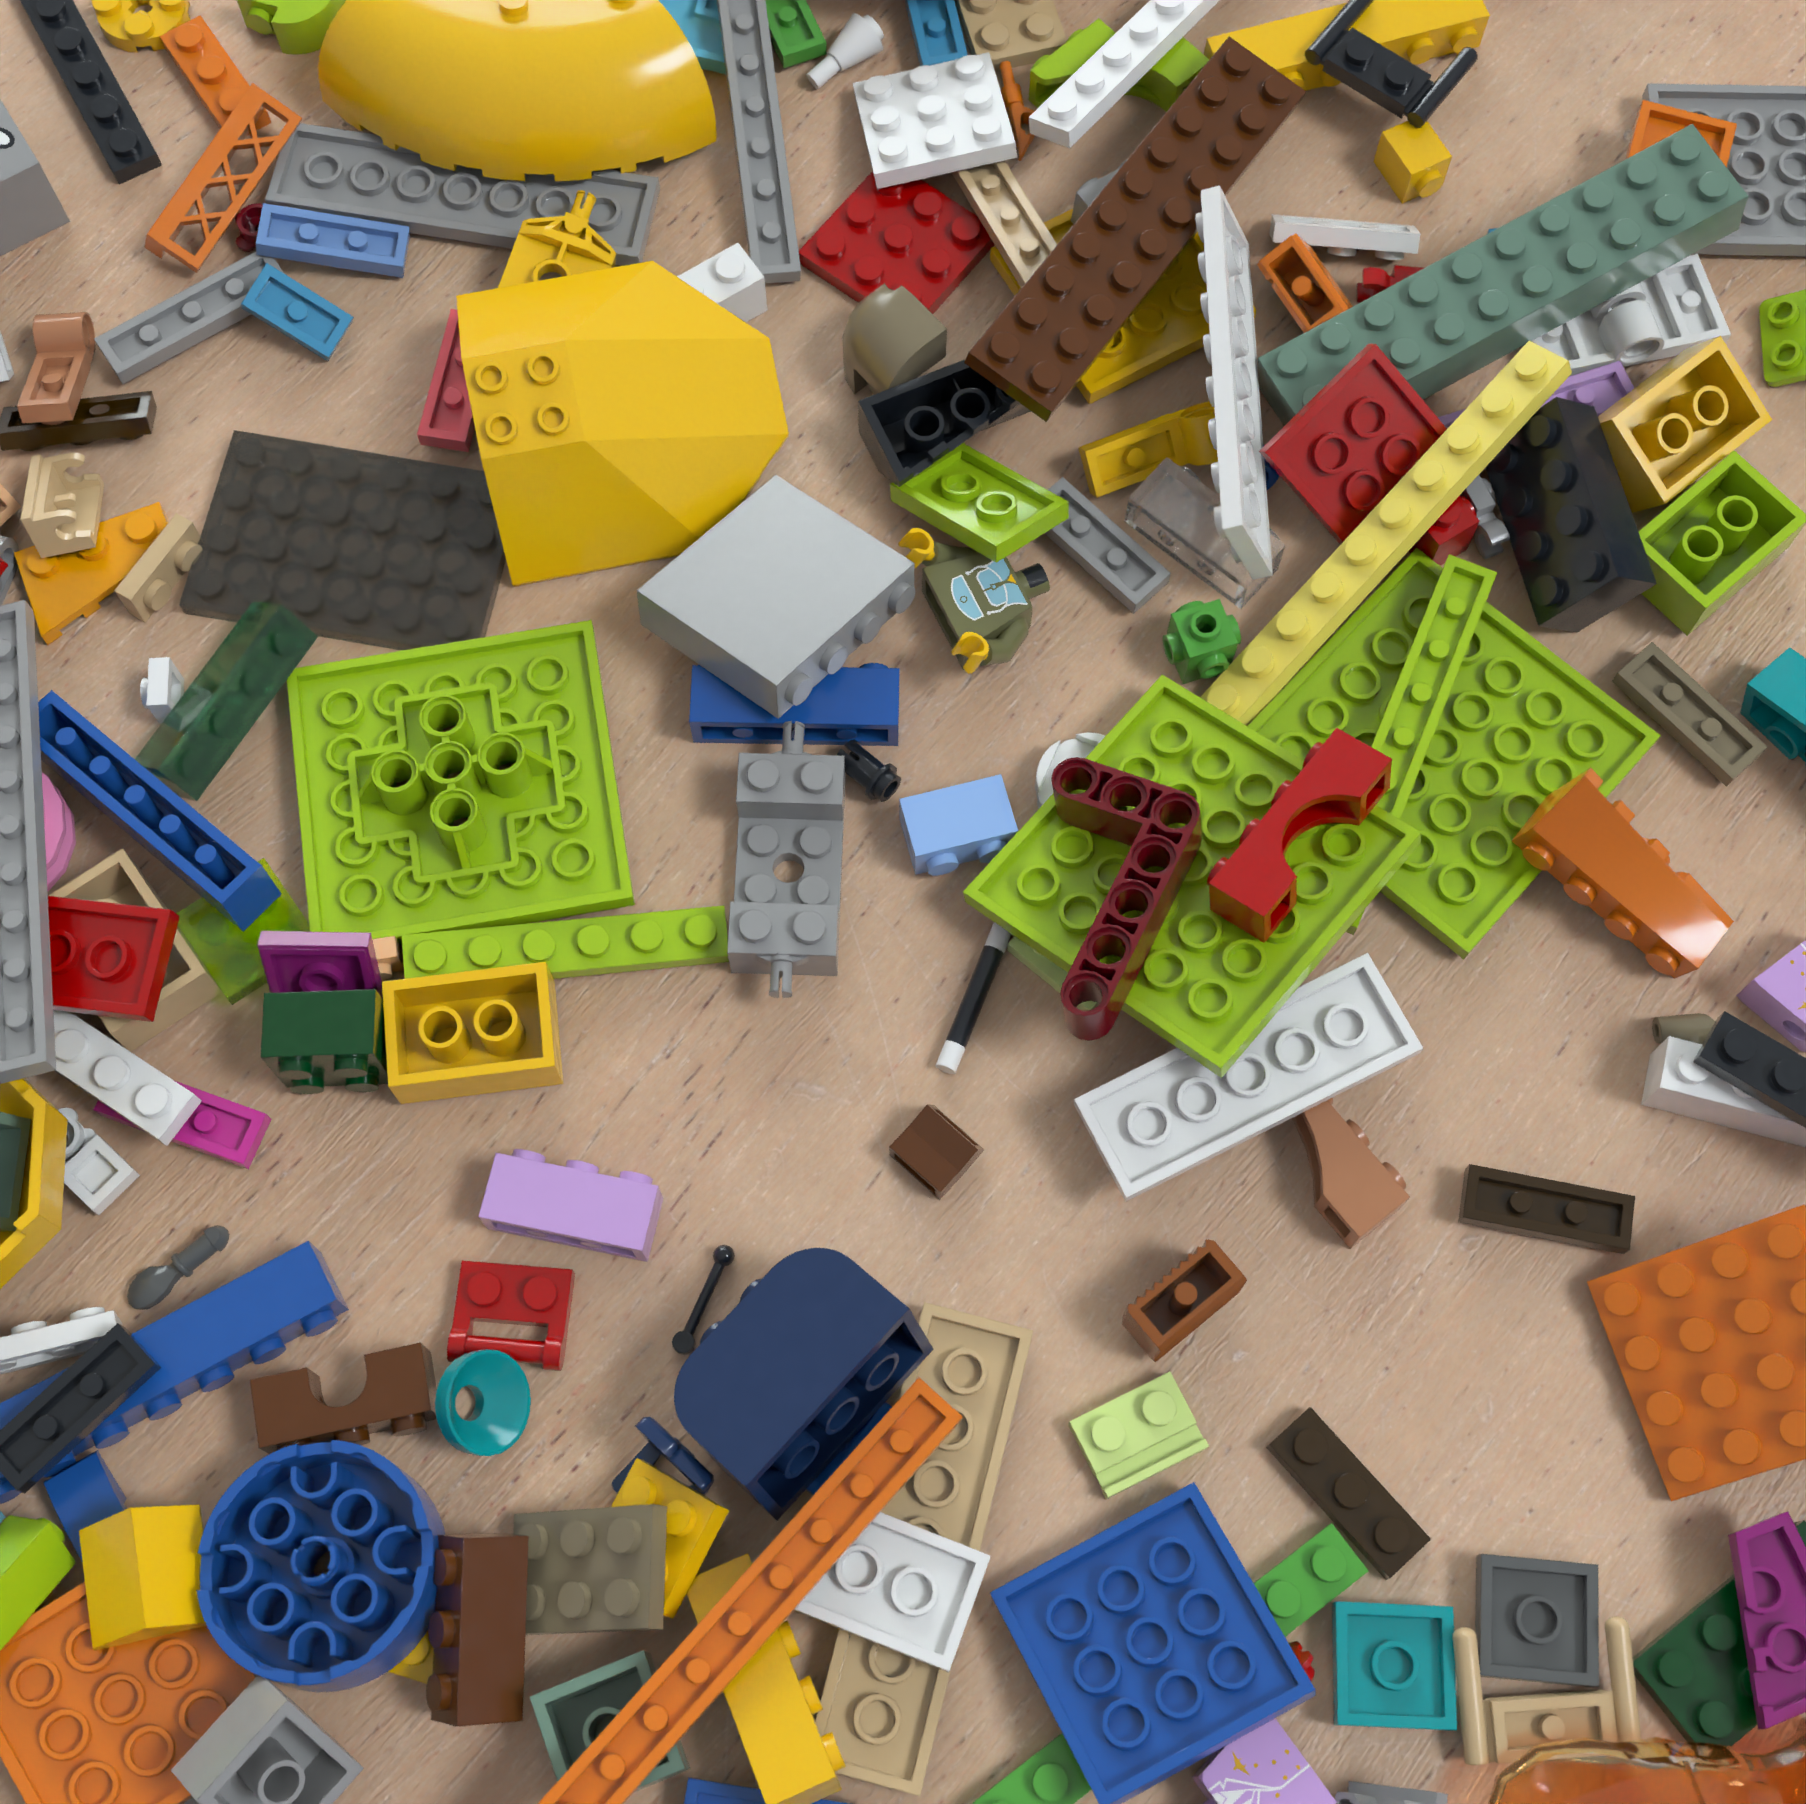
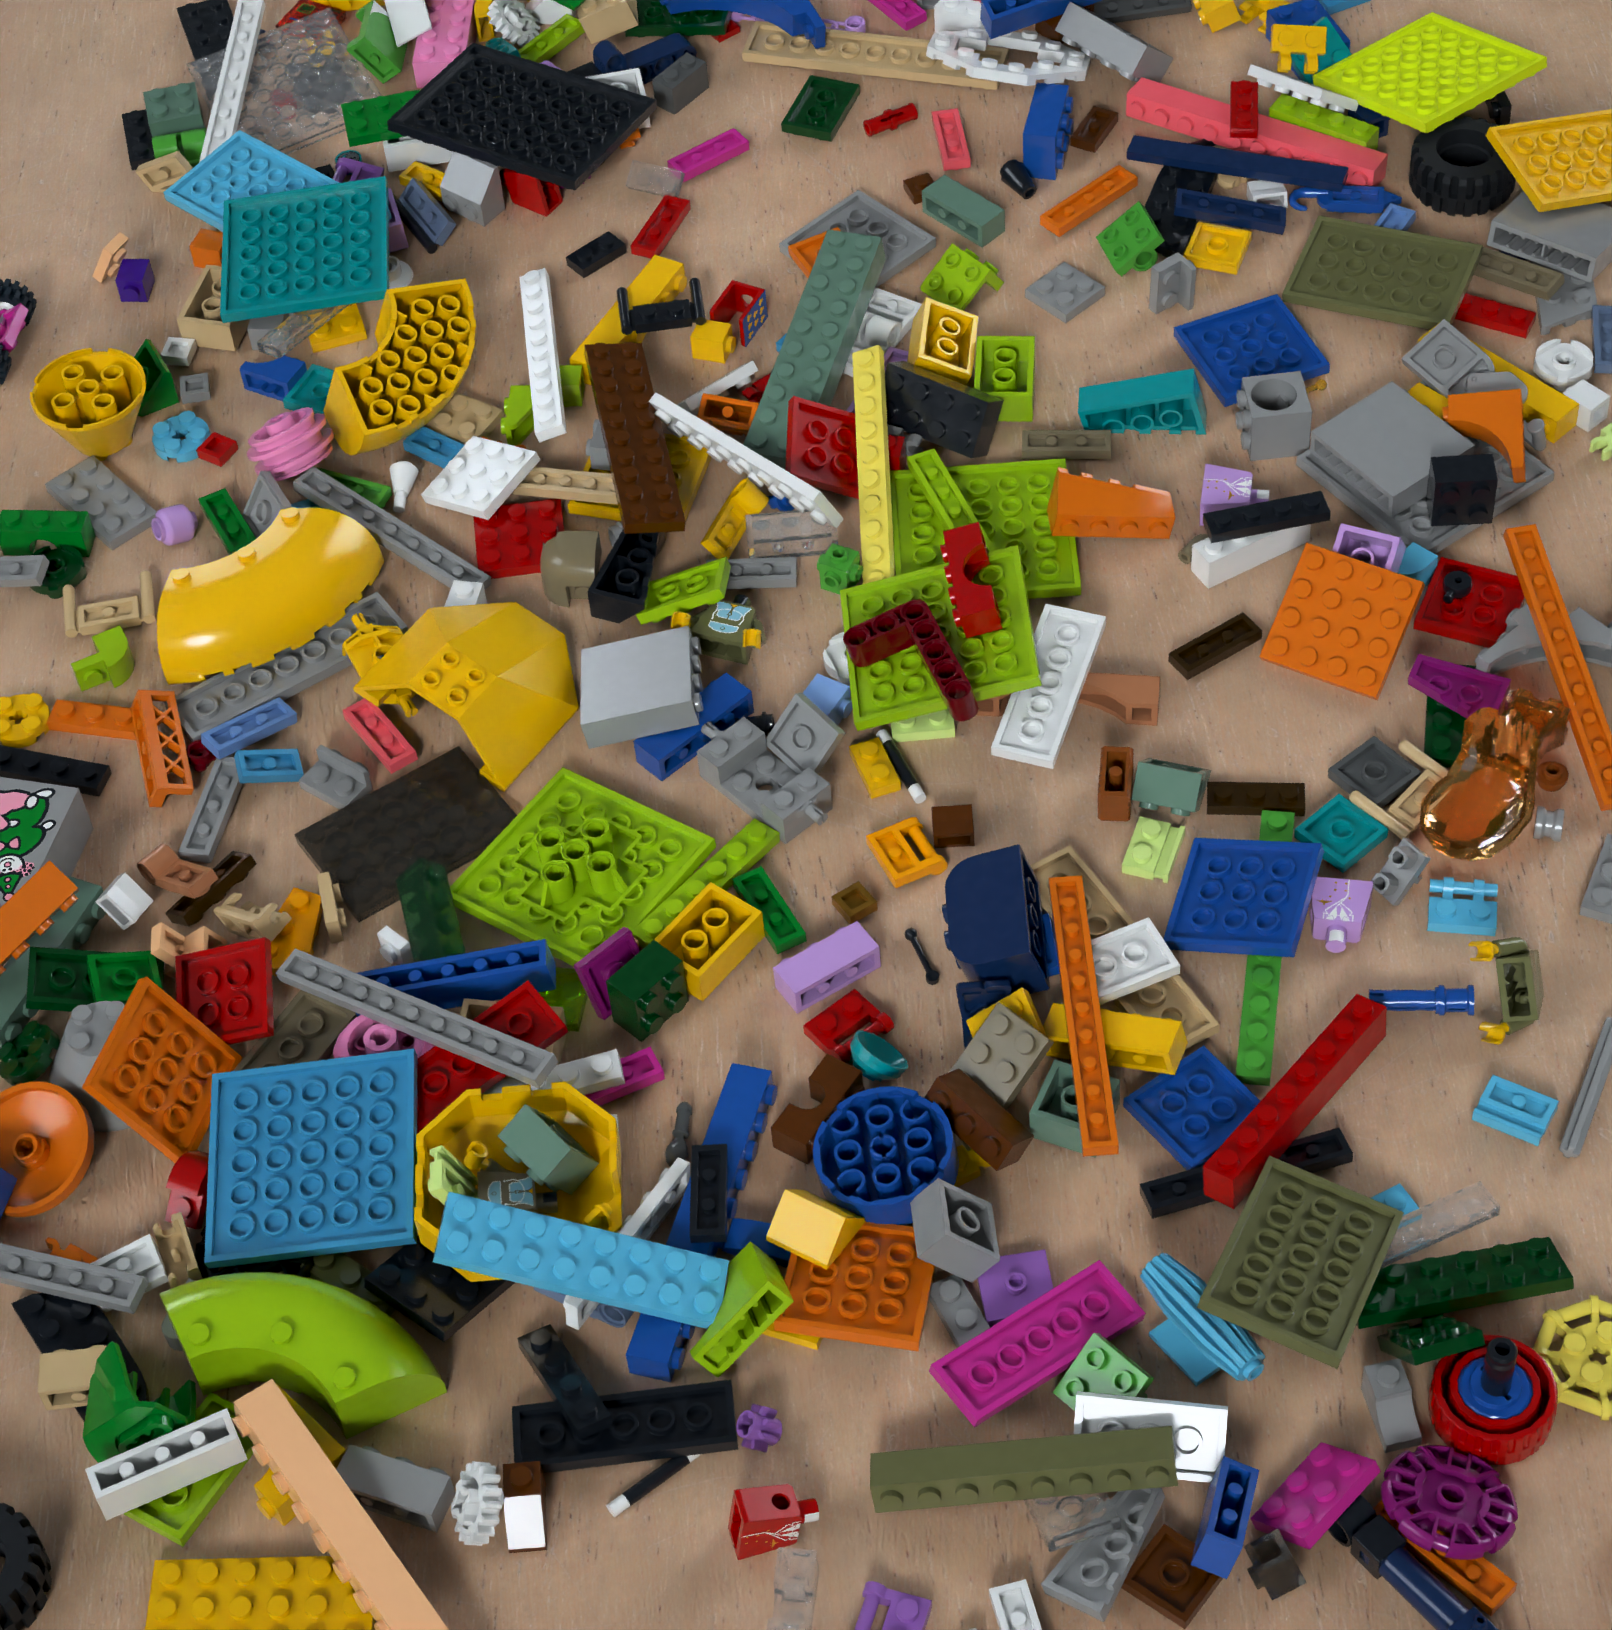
camera: 40 degrees left, 20 degrees down
none -> light grey bracket [299,745,373,814]
none -> red piece [710,280,768,347]
none -> green plate [732,866,807,954]
none -> light grey plate [766,693,845,774]
none -> pearl gold plate [831,881,878,924]
none -> yellow plate [849,737,901,799]
none -> light orange plate [866,817,948,889]
none -> sand green slope [1131,758,1211,816]

